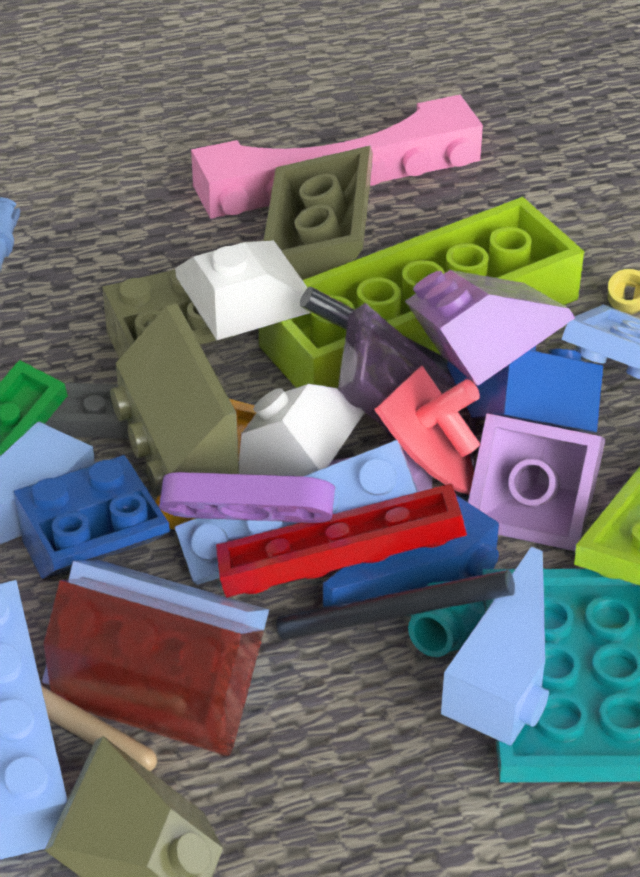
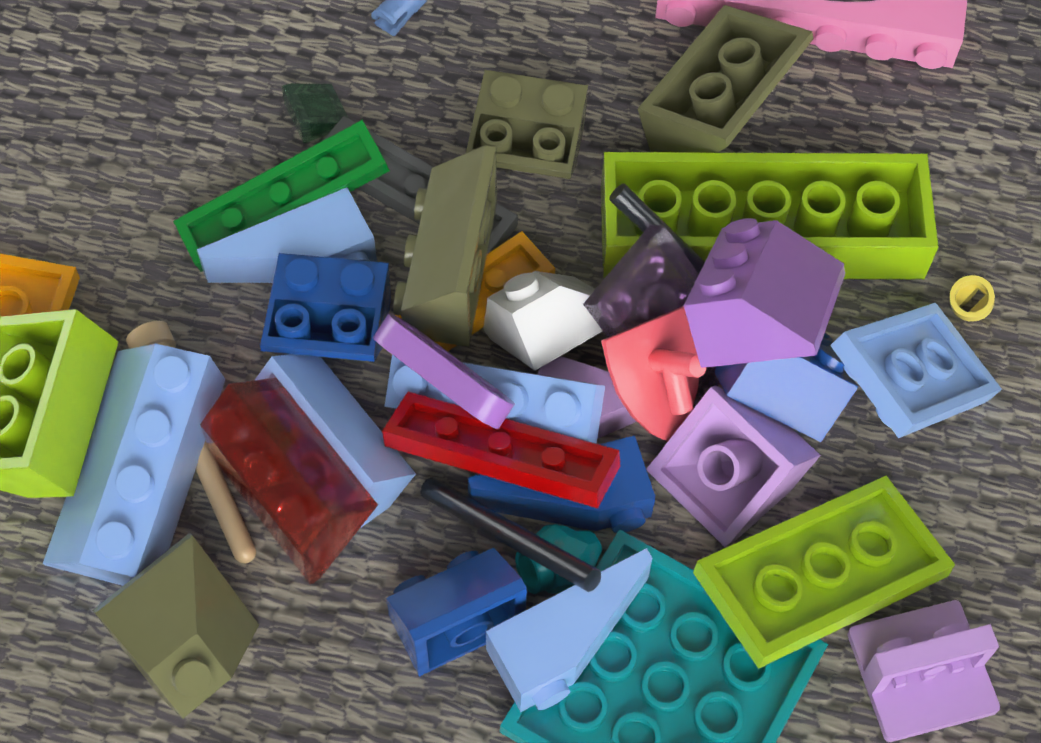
camera: 30 degrees right, 20 degrees up
white slope [175,240,312,340] -> none
none -> blue slope [386,548,527,676]

